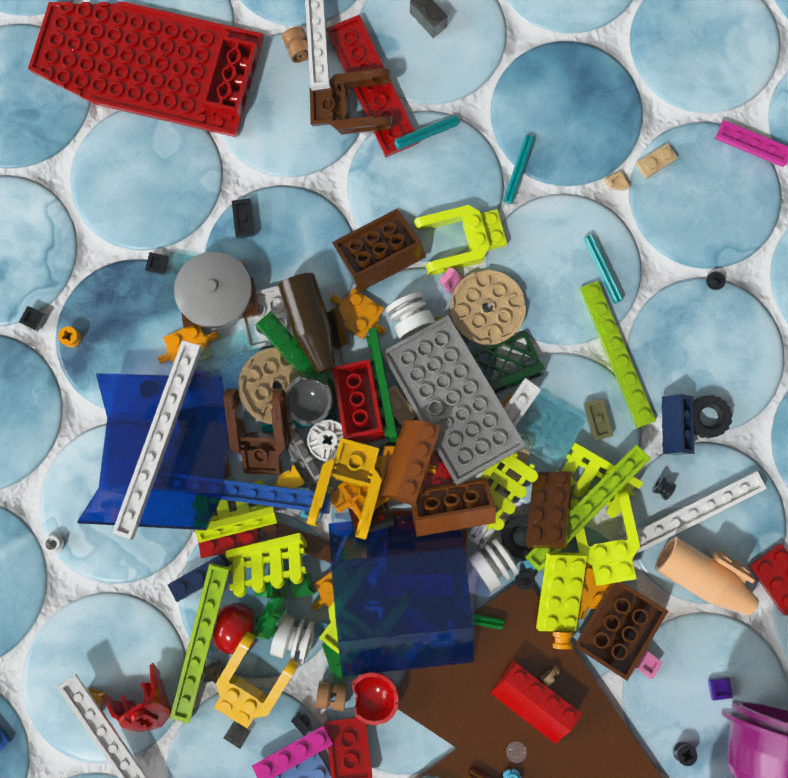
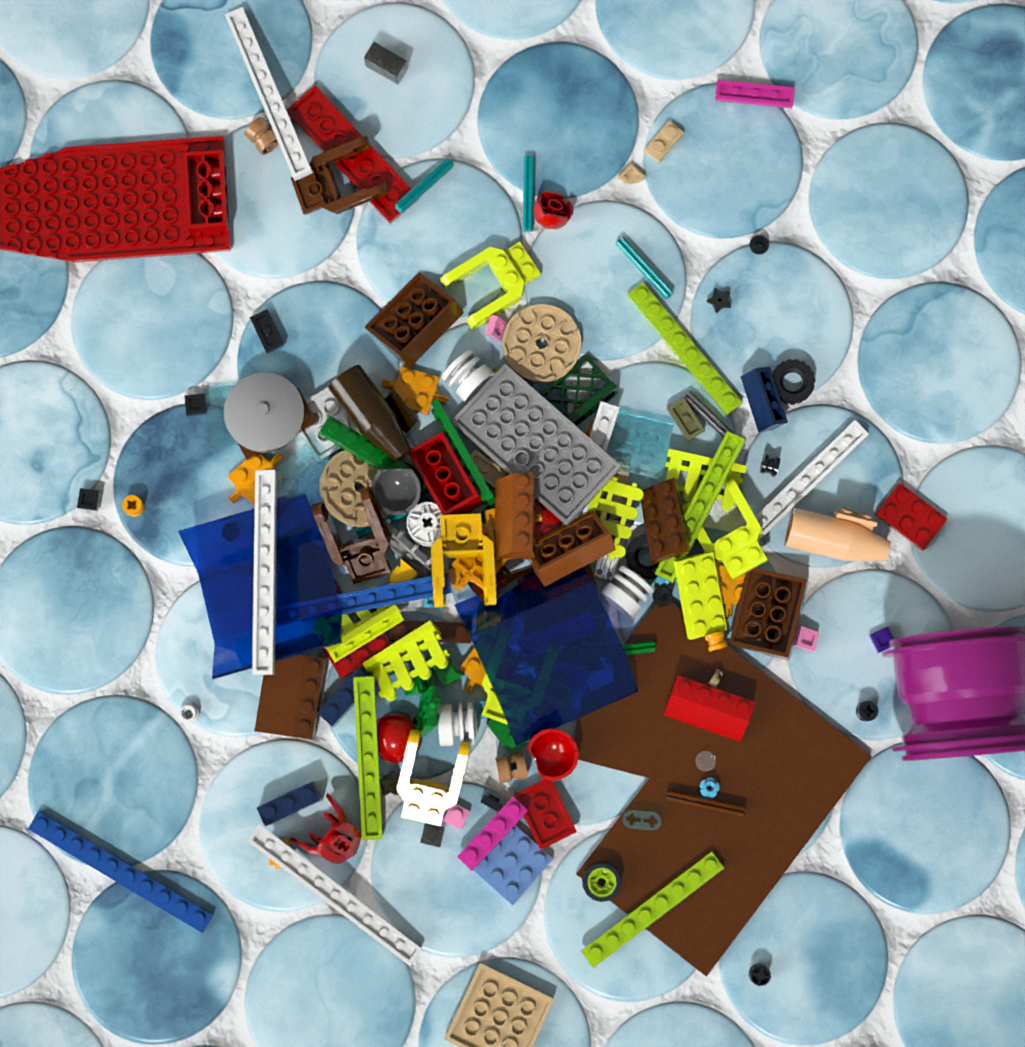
camera: 20 degrees left, 0 degrees up
none -> reddish brown slope [254,652,327,740]
none -> dark blue brick [257,781,323,826]
none -> bright pink plate [443,804,470,830]
none -> red cylinder [533,191,574,230]
none -> dark grey axle [684,391,746,449]
none -> pearl dark grey plate [706,288,731,313]

